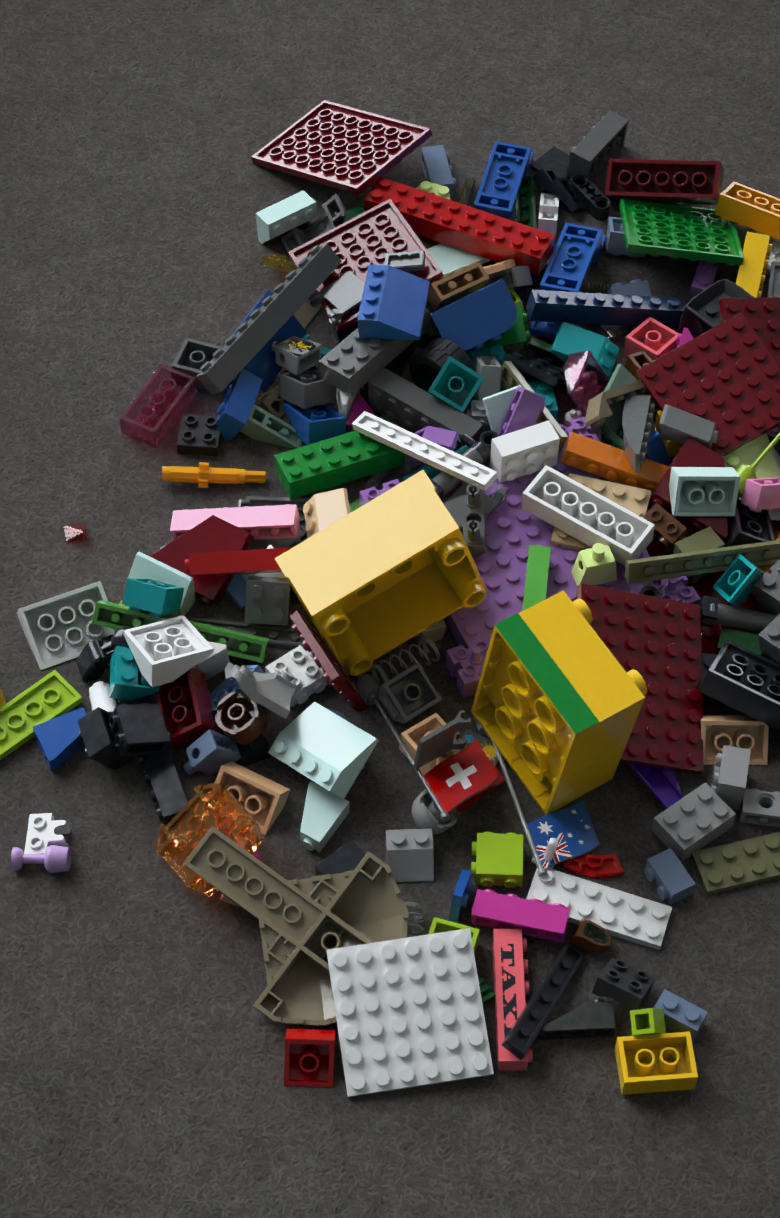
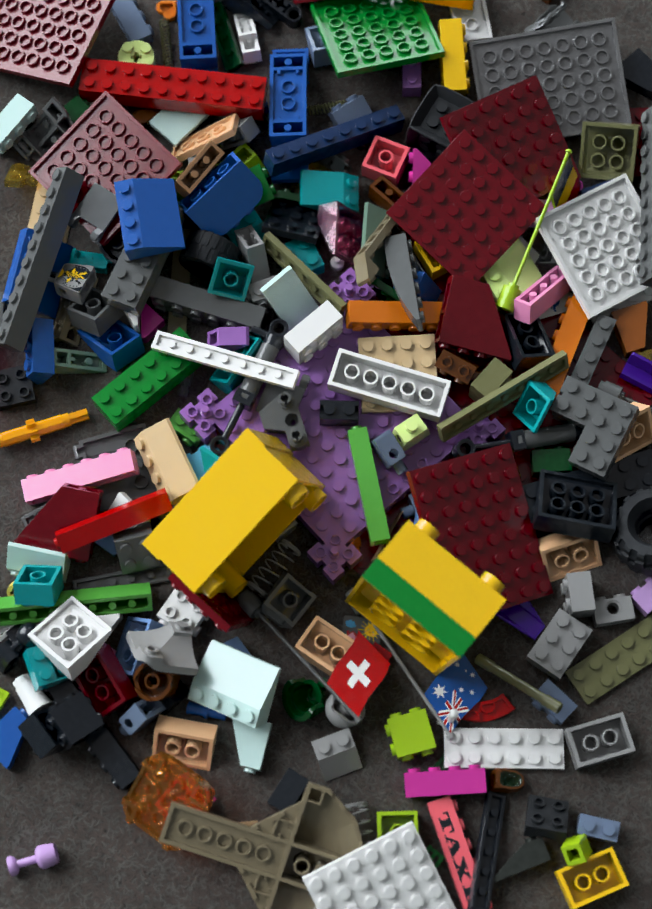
camera: 15 degrees left, 20 degrees up
white plate [24,813,71,854] -> none
dark grey plate [384,251,426,272] -> none
dark grey flag [413,710,472,770] -> none
blue wing [448,869,474,923] -> none
medium lavender brick [497,386,546,436] -> none
light grey slope [659,404,719,450] -> none
light aqua slope [669,467,740,516] -> none
none -> orange tile [156,1,177,21]
none -> blue pin [186,701,227,721]
none -> dark green helmet [282,677,328,722]
none -> black brick [319,400,359,426]
none -> sand blue torso [370,429,408,476]
none -> olive piece [474,653,563,714]
none -> light grey brick [563,712,636,770]

